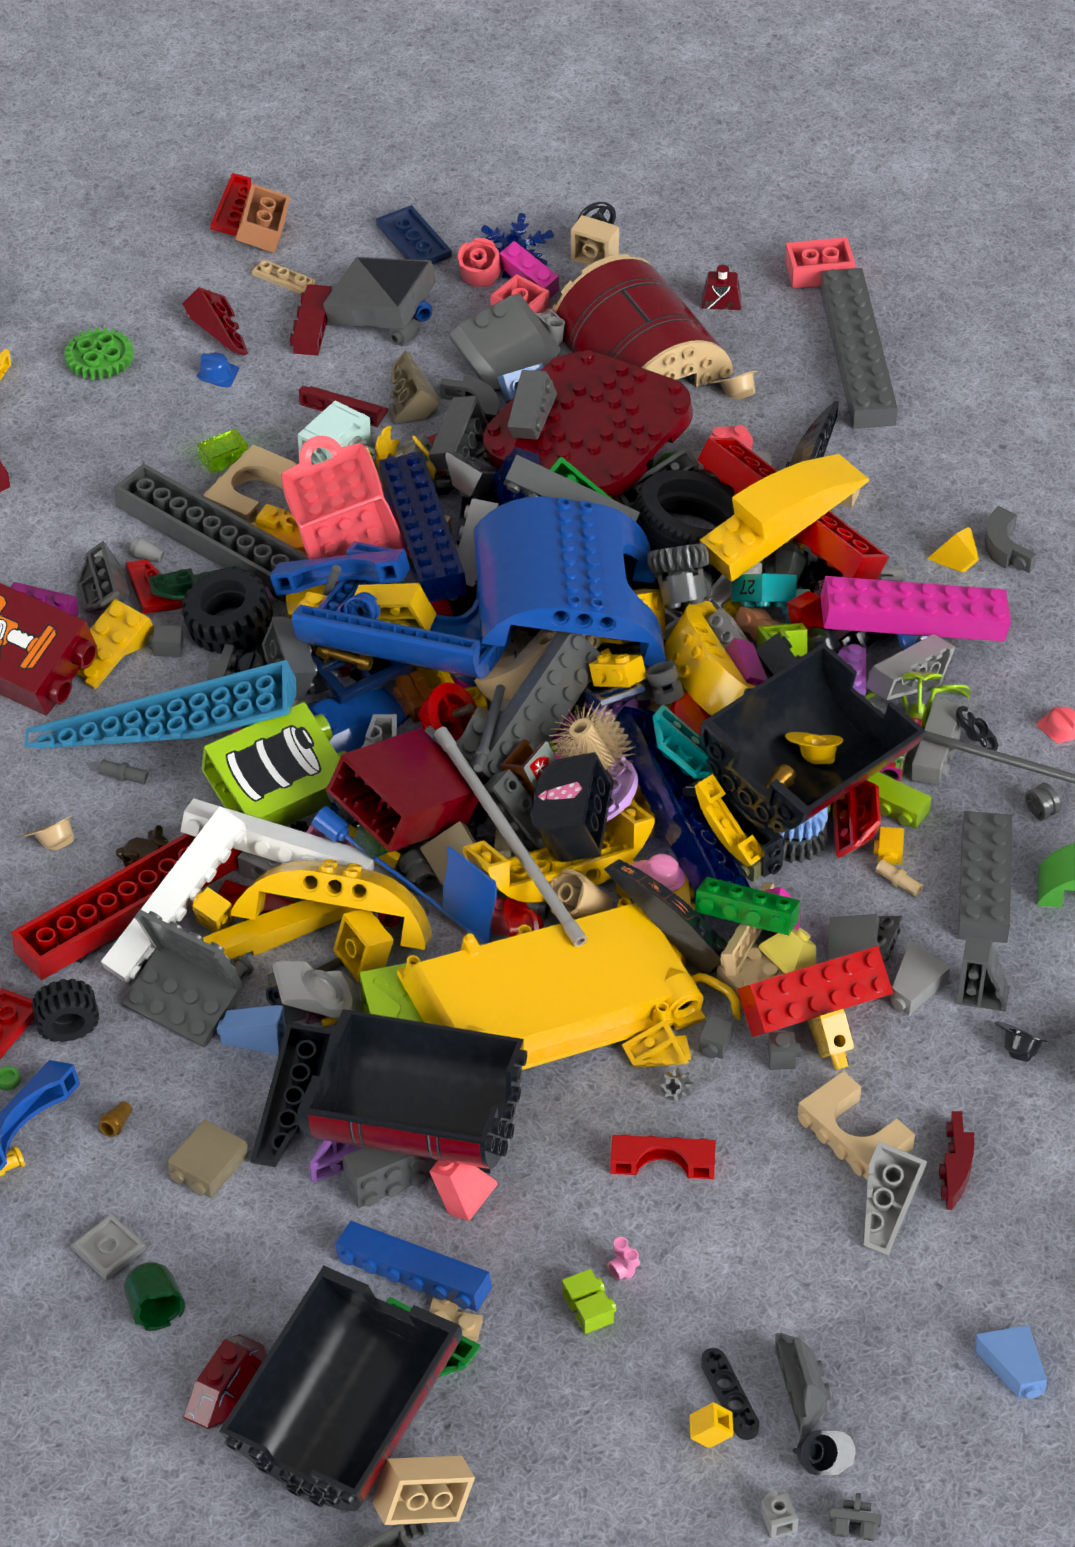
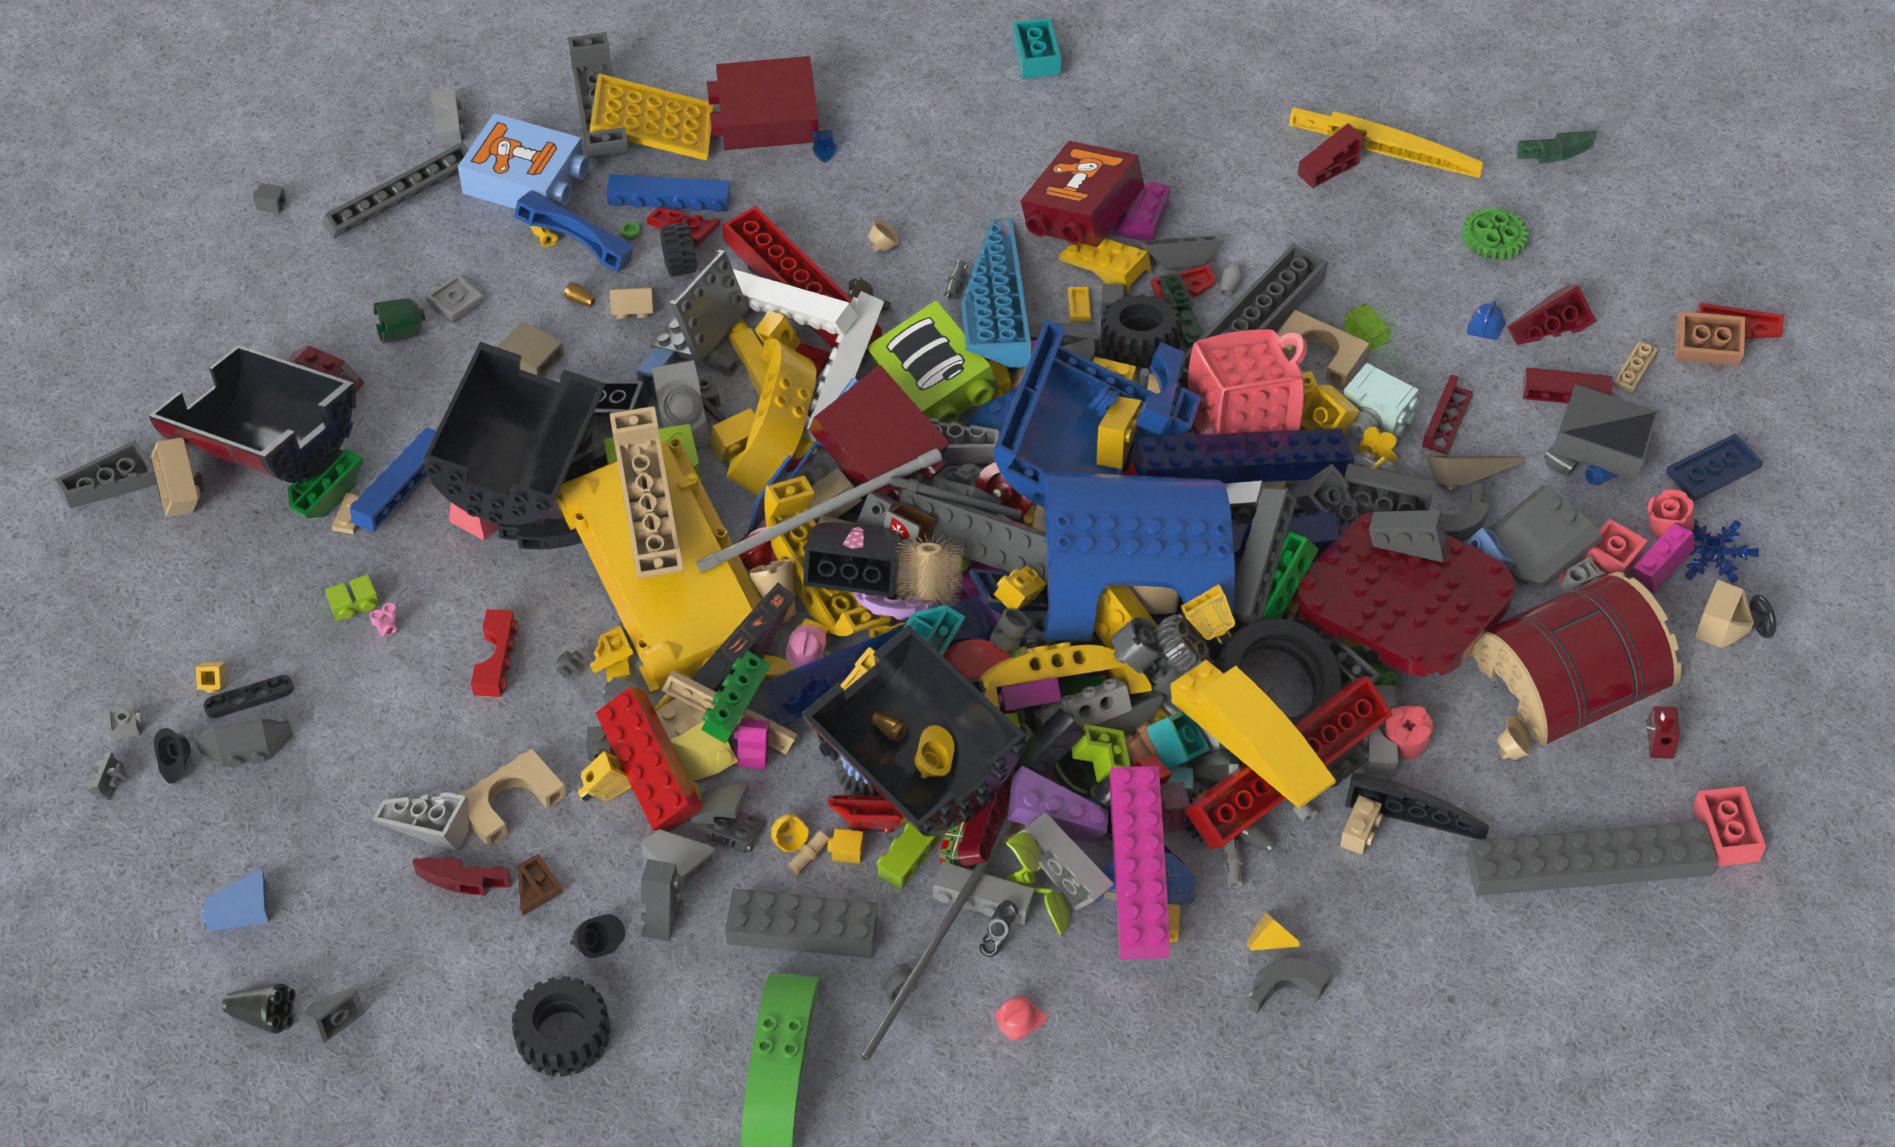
camera: 90 degrees right, 5 degrees up
none -> reddish brown wing [517,854,564,915]
none -> tan slope [610,286,654,319]
none -> tan slope [610,406,684,579]
none -> yellow hair [771,814,809,852]
none -> yellow tile [1068,287,1091,322]
none -> yellow torso [1181,584,1235,644]

